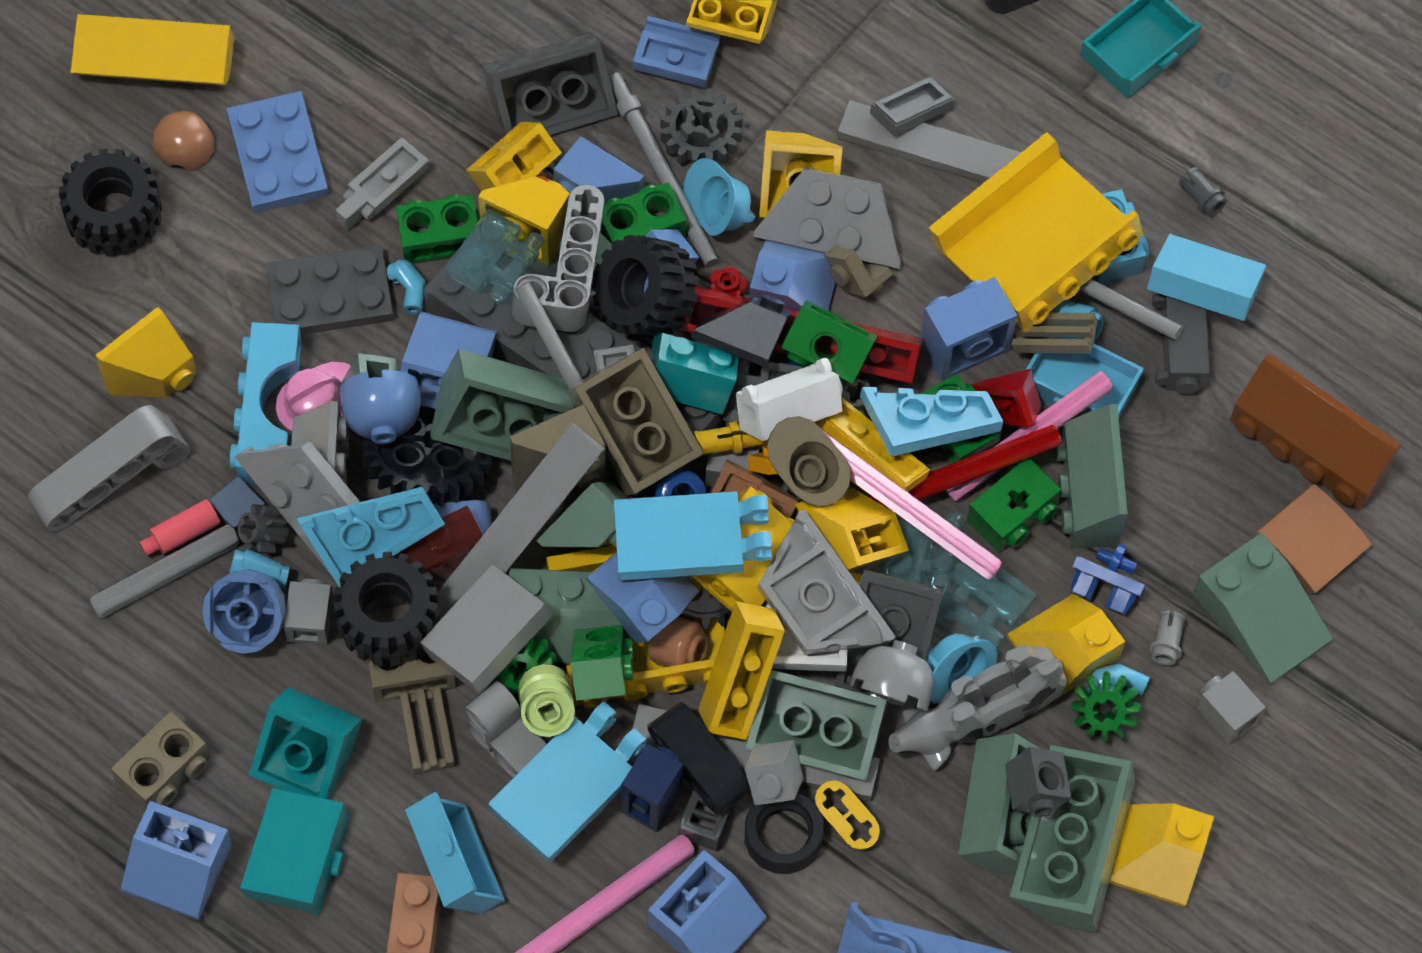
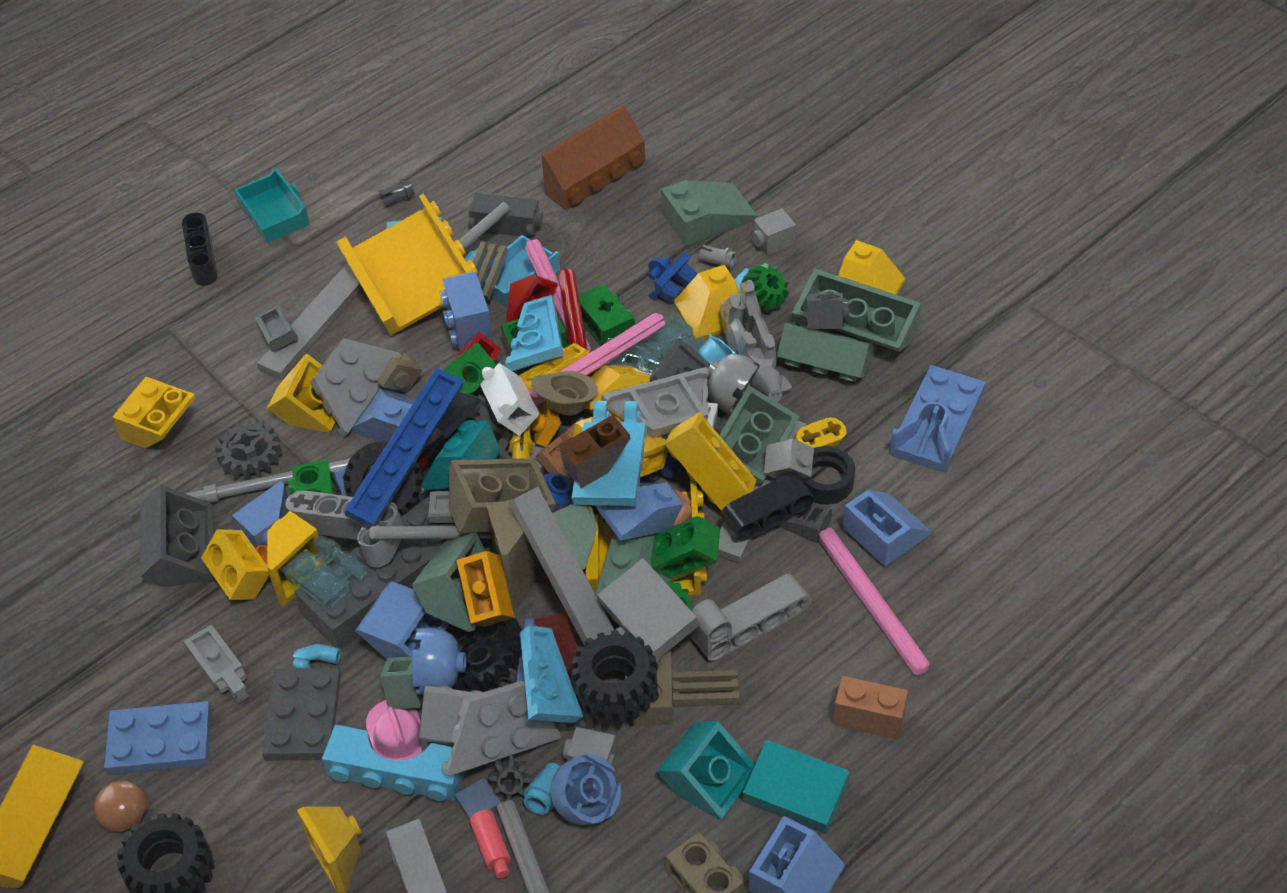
camera: 75 degrees left, 15 degrees down
green brick [396,194,481,264] -> none
medium azure container [405,792,505,914] -> none
medium azure tile [488,701,646,863] -> none
yellowish green wheel [518,664,575,737] -> none
dark blue brick [621,744,683,832] -> none
medium blue plate [632,16,721,88] -> none
medium azure piece [683,158,755,236] -> none
sand green slope [1055,404,1128,548] -> none
medium azure container [1147,234,1266,321] -> none
nougat slope [1255,484,1372,594] -> none
none -> blue plate [345,367,464,528]
none -> light orange brick [456,551,515,627]
none -> reddish brown slope [559,415,631,489]

